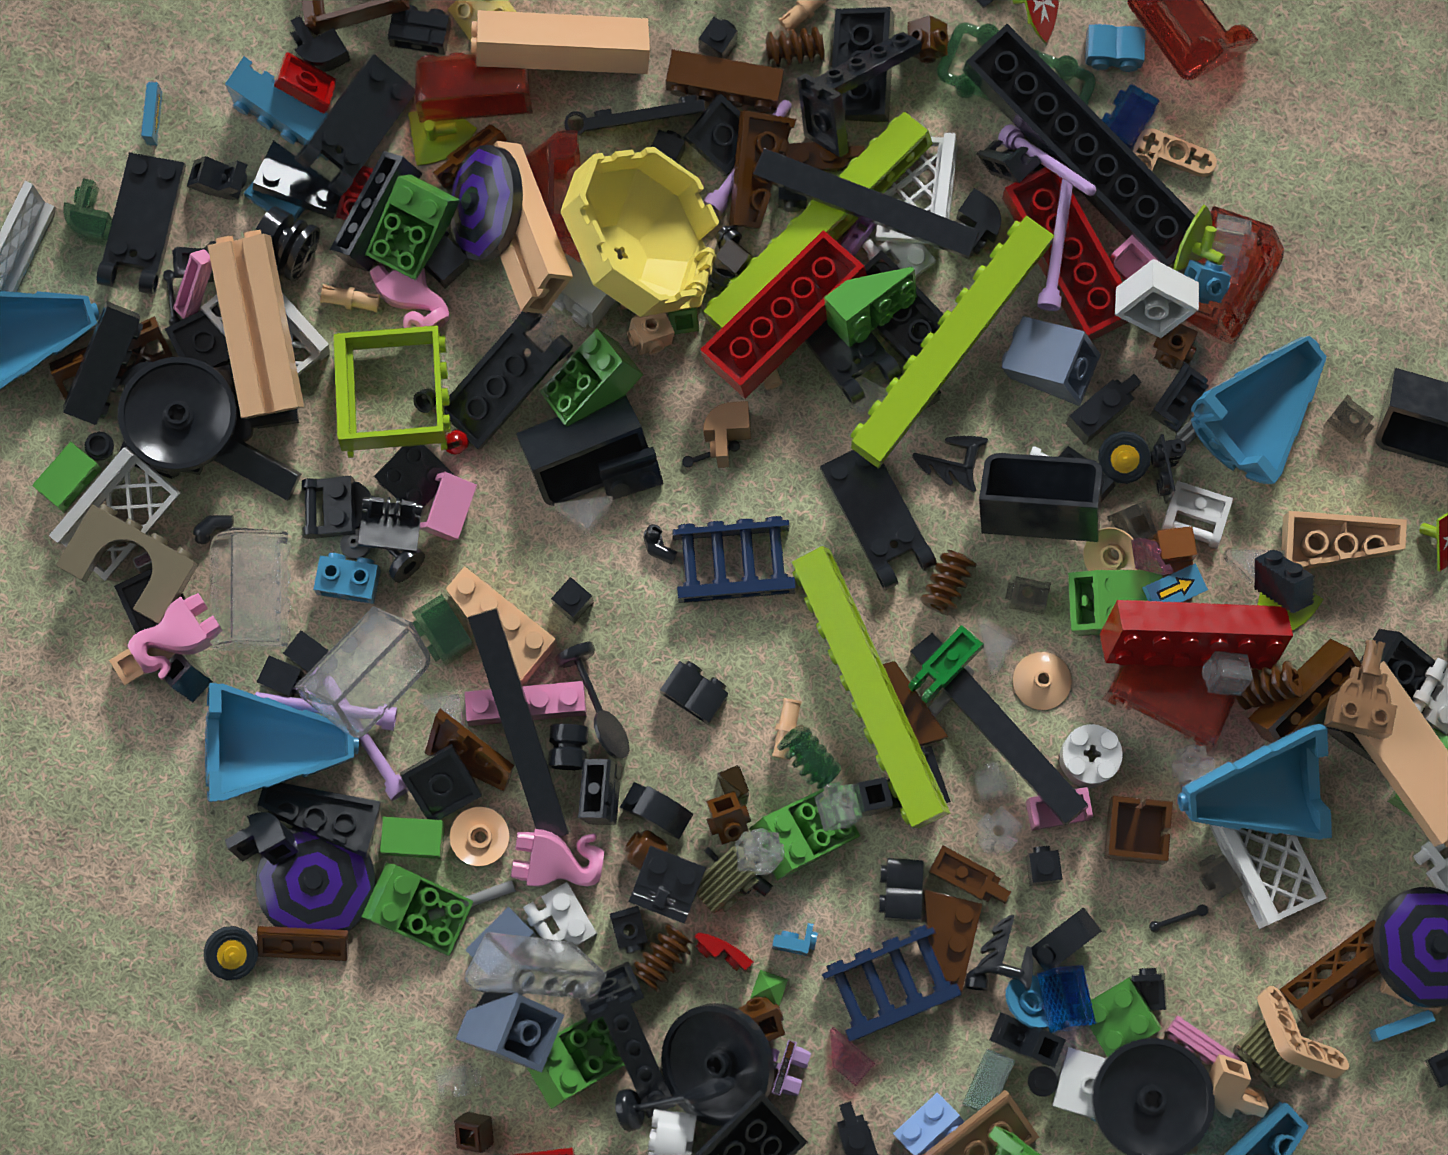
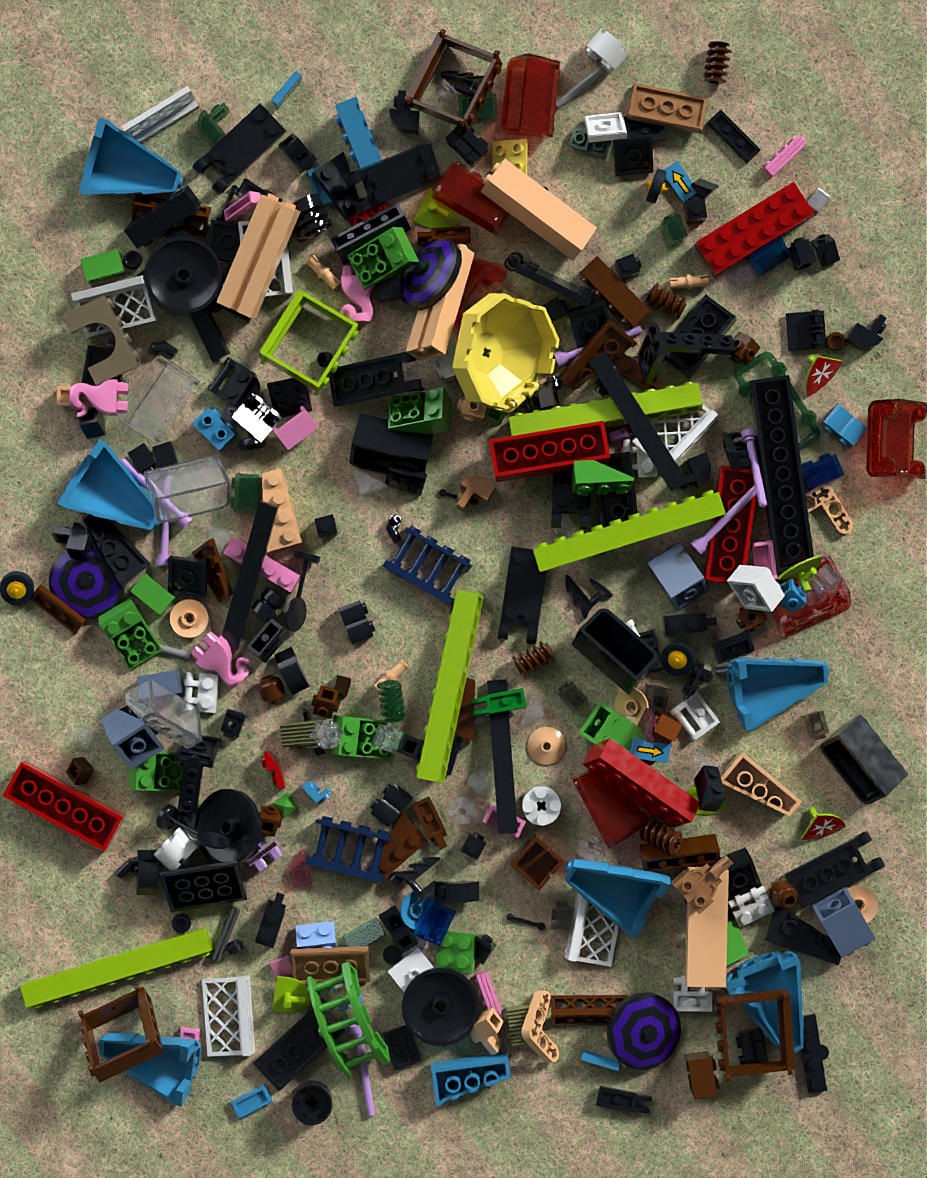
camera: 30 degrees right, 10 degrees up
red tile [274,52,337,114] -> none
red hinge [446,430,469,455] -> none
black hinge [628,846,706,924] -> none
reddish brown piece [633,924,695,993] -> none
clear brick [1202,651,1253,696] -> none

